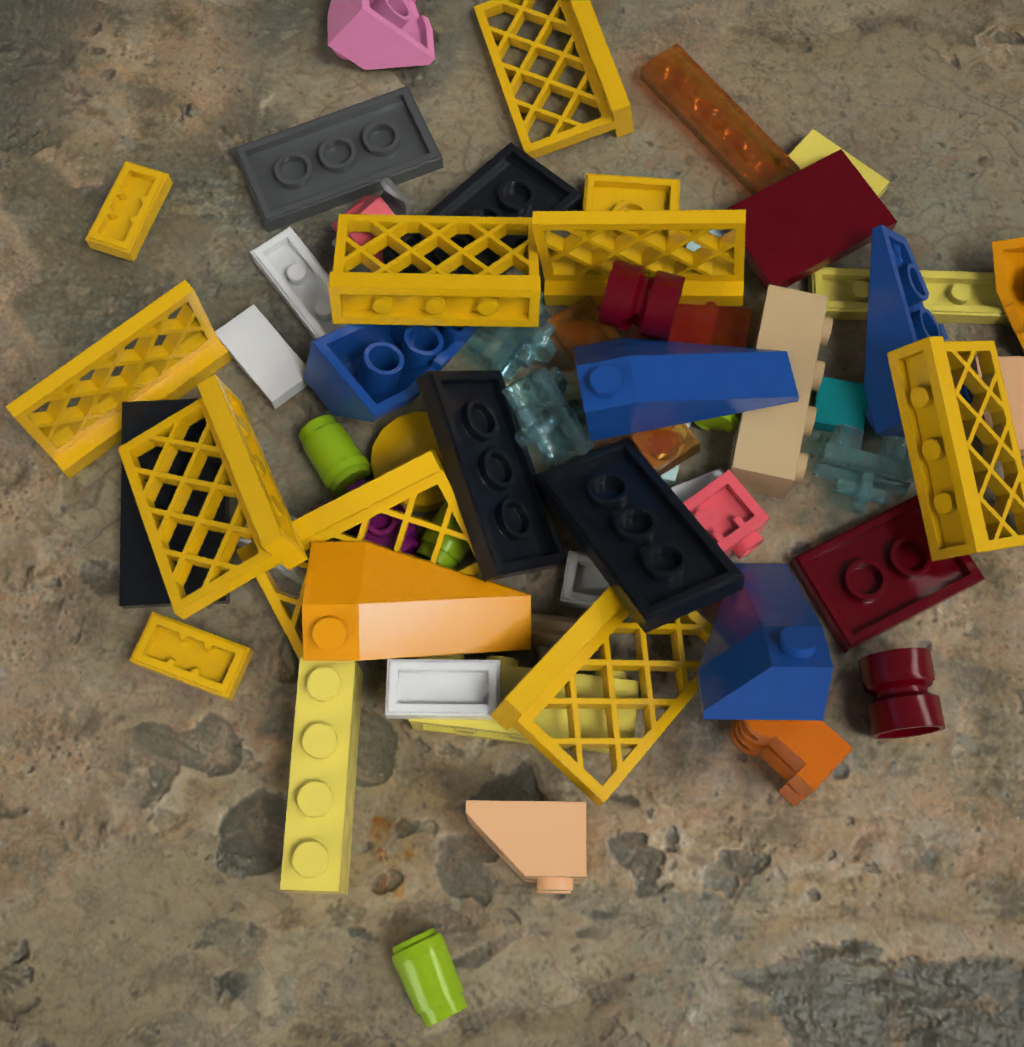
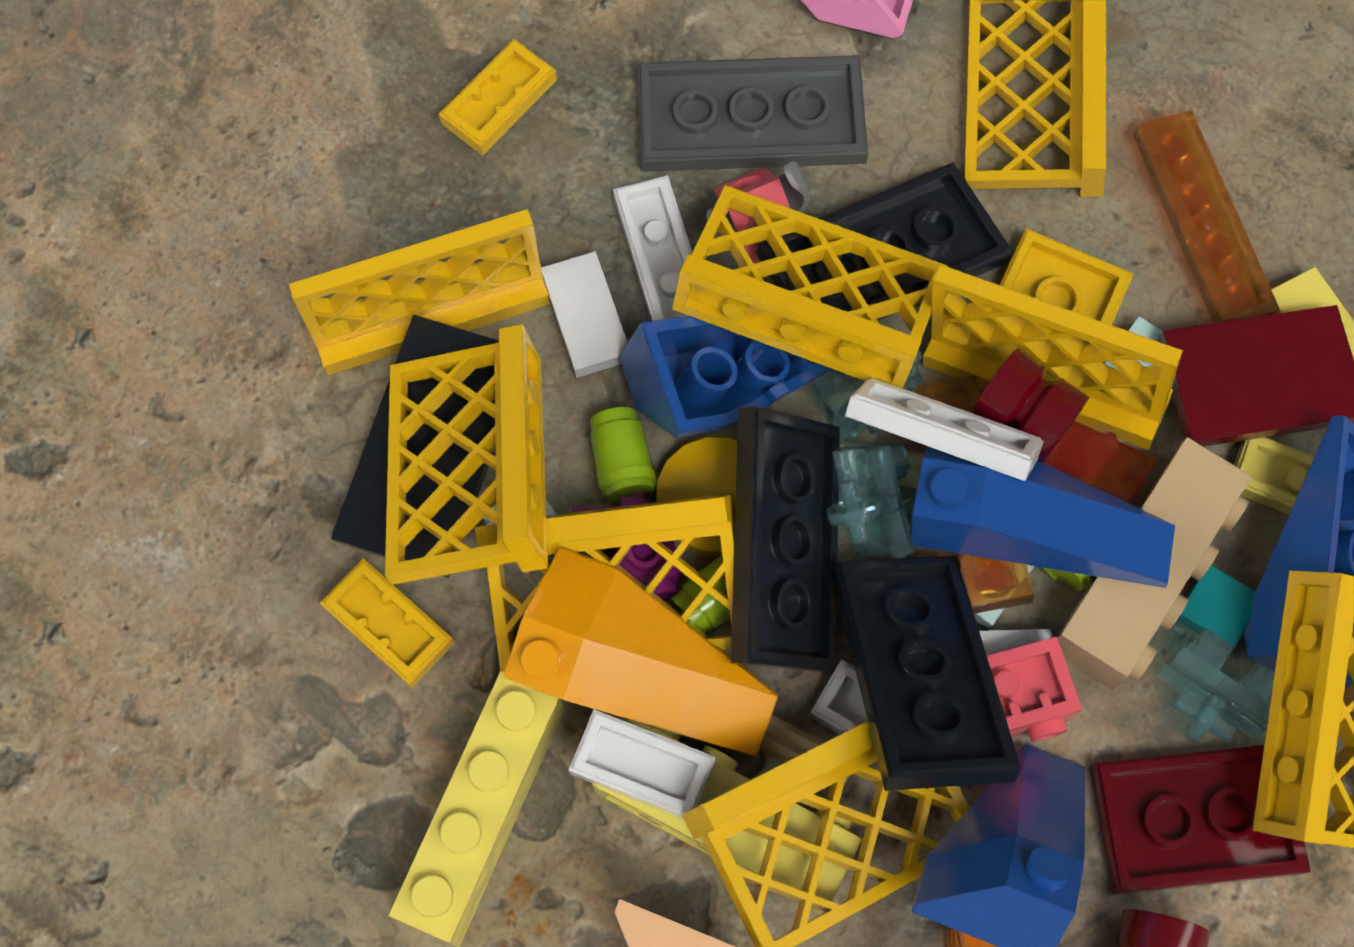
camera: 20 degrees right, 0 degrees up
none -> white tile [845,378,1044,481]

